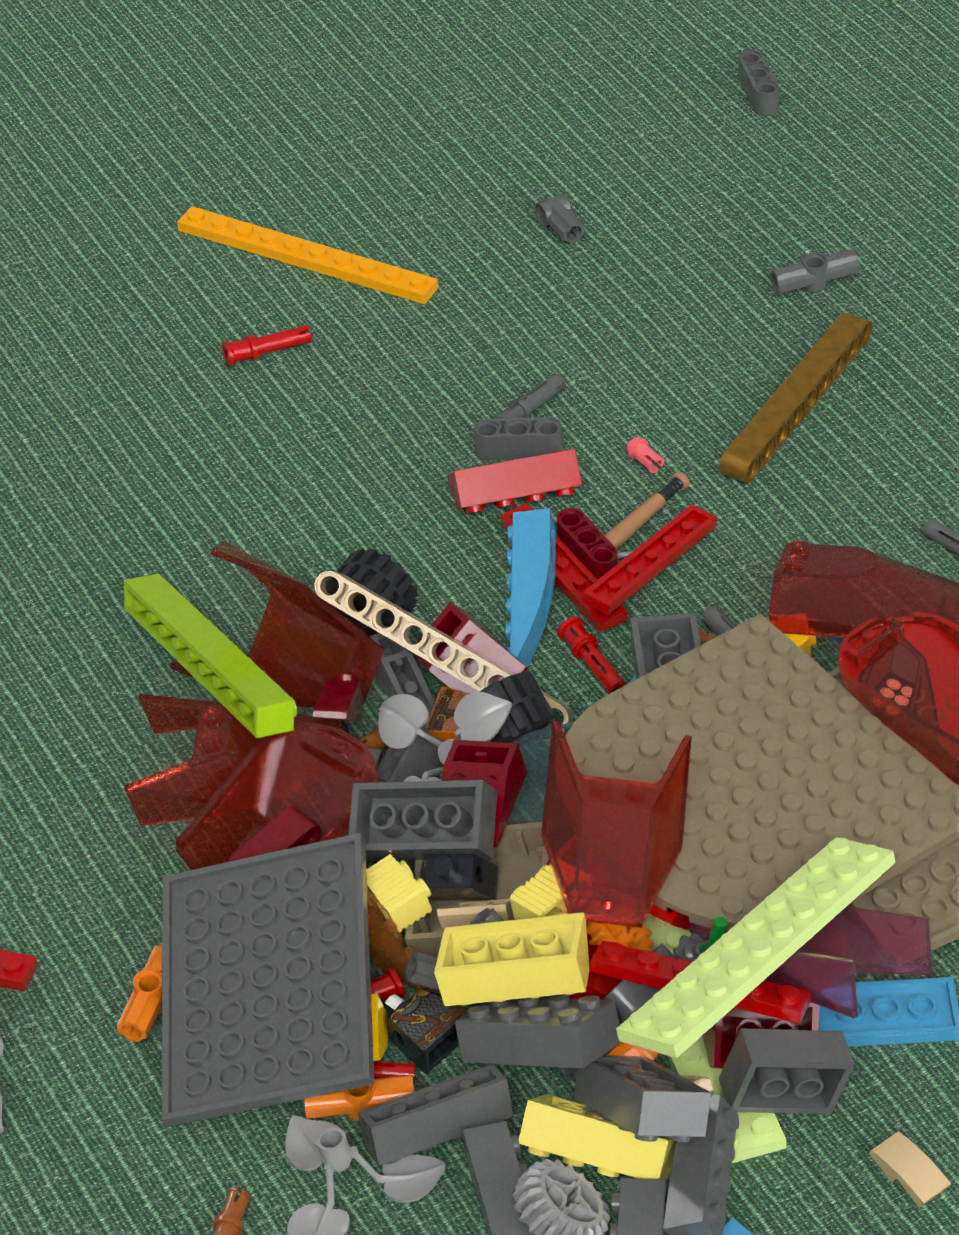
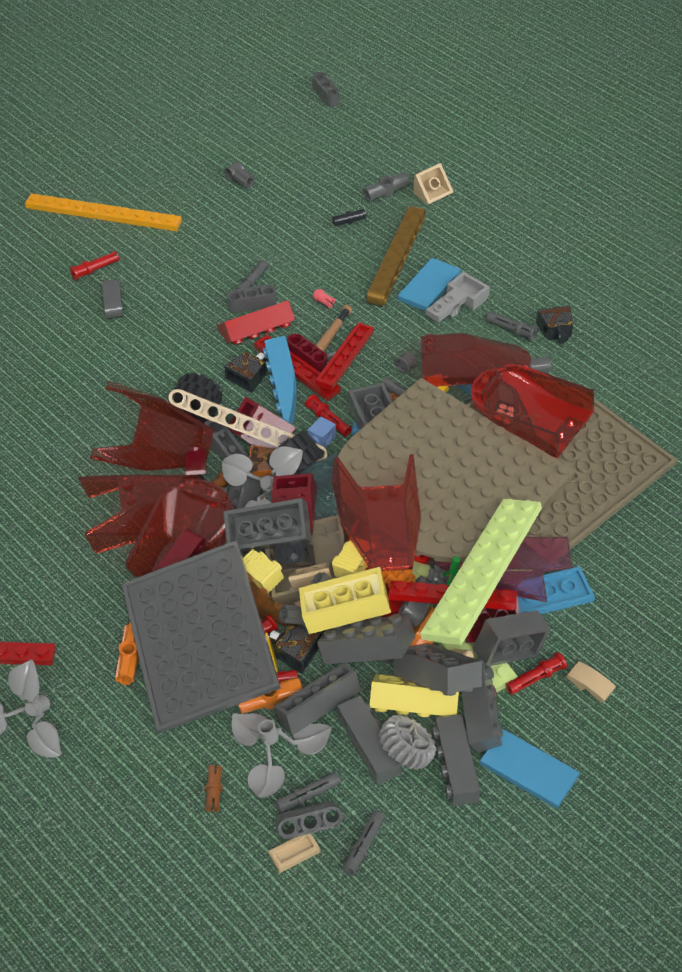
camera: 15 degrees left, 5 degrees up
lime brick [124,574,297,738] -> none
none -> dark grey beam [102,279,123,319]
none -> torso [224,352,267,393]
none -> medium blue brick [308,417,336,450]
none -> black pin [332,209,366,227]
none -> dark grey wheel [395,351,417,373]
none -> dark azure tile [398,258,461,311]
none -> tan slope [414,163,453,205]
none -> light grey plate [426,272,490,322]
none -> red pin [505,652,567,695]

